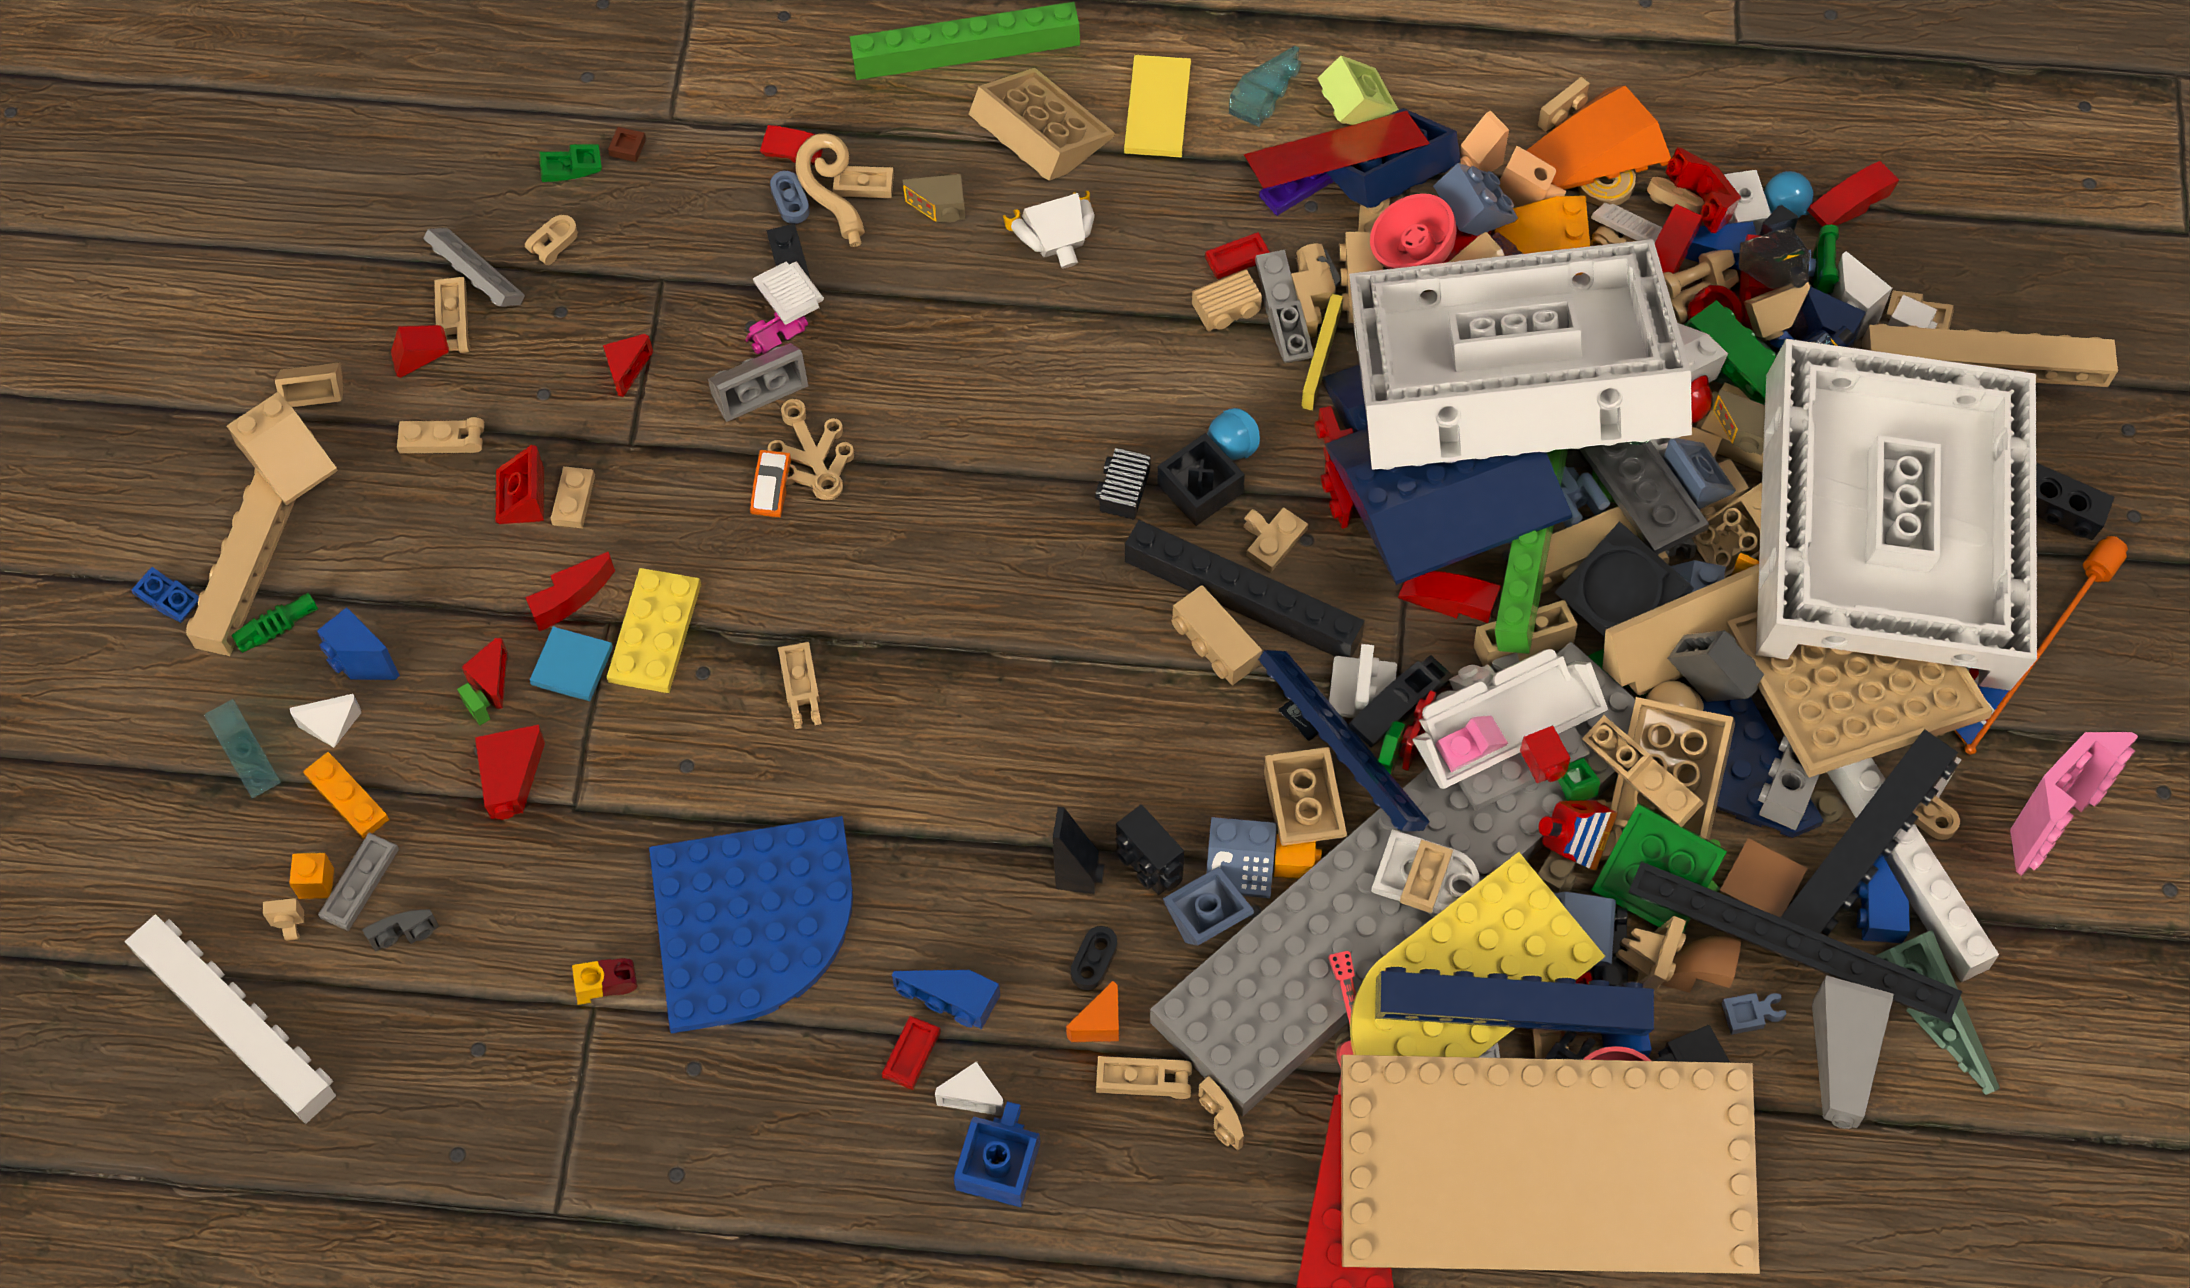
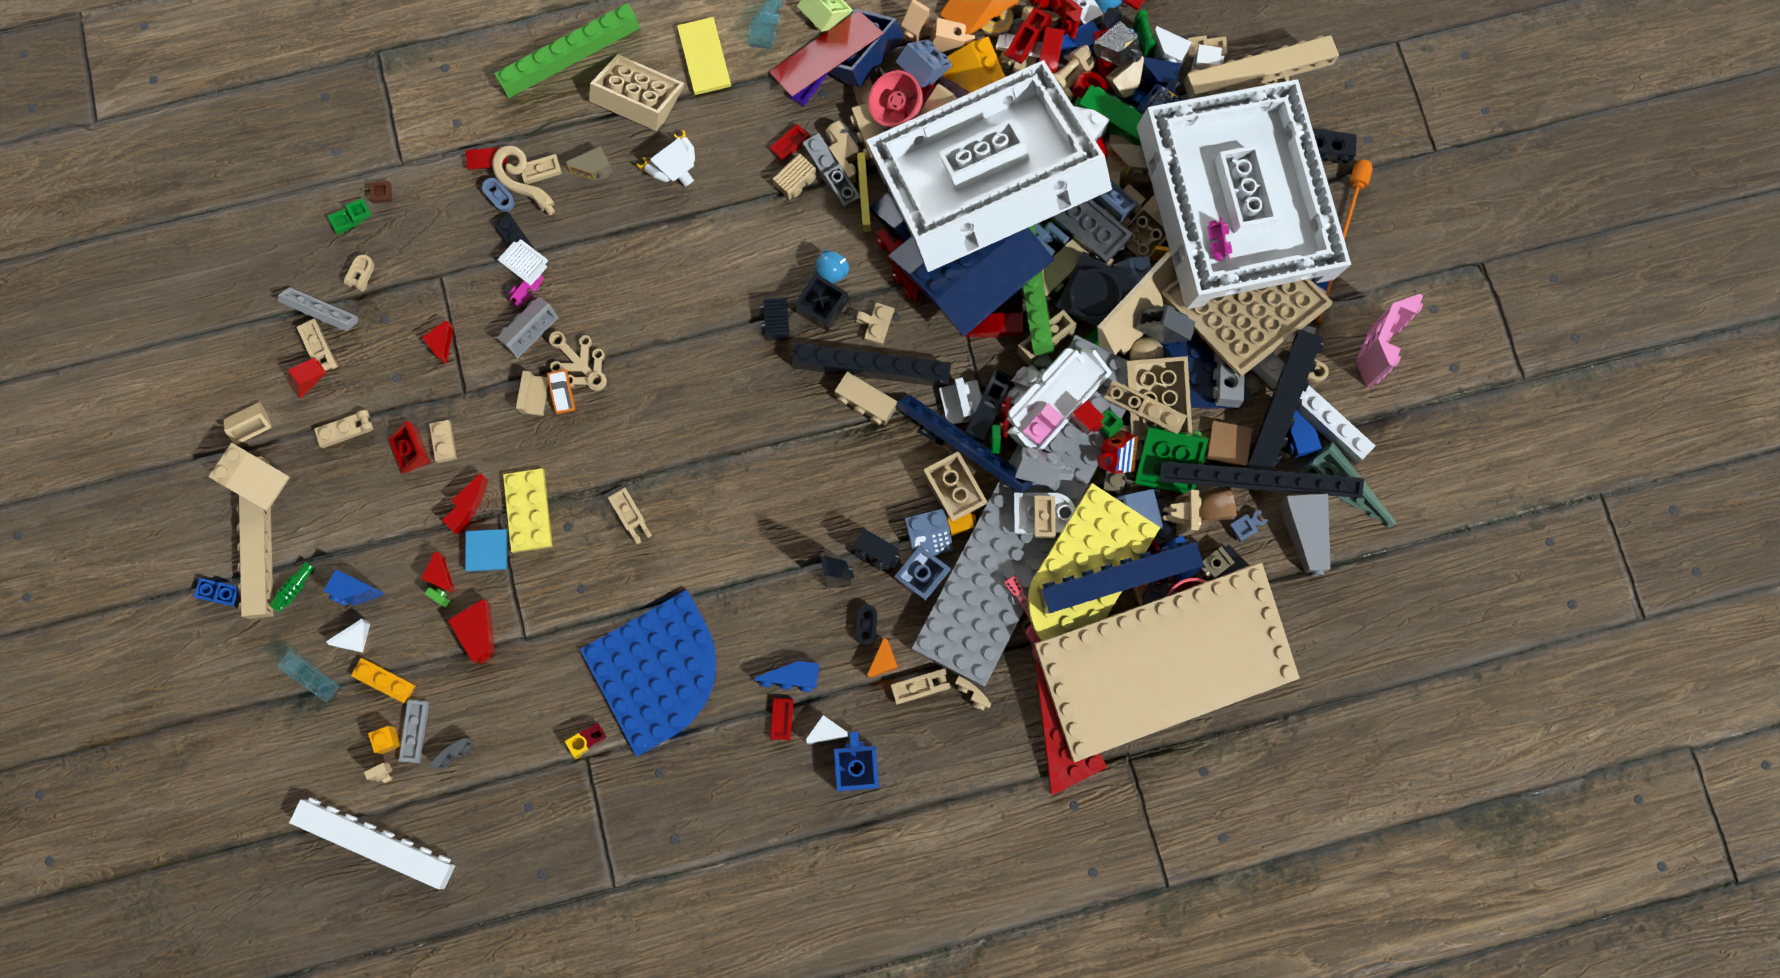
camera: 20 degrees left, 15 degrees up
none -> tan panel [516,371,549,416]
none -> red slope [1005,7,1052,64]
none -> light grey hinge [1015,447,1075,487]
none -> dark tan brick [1200,546,1235,580]
none -> dark pink hinge [1207,217,1233,261]

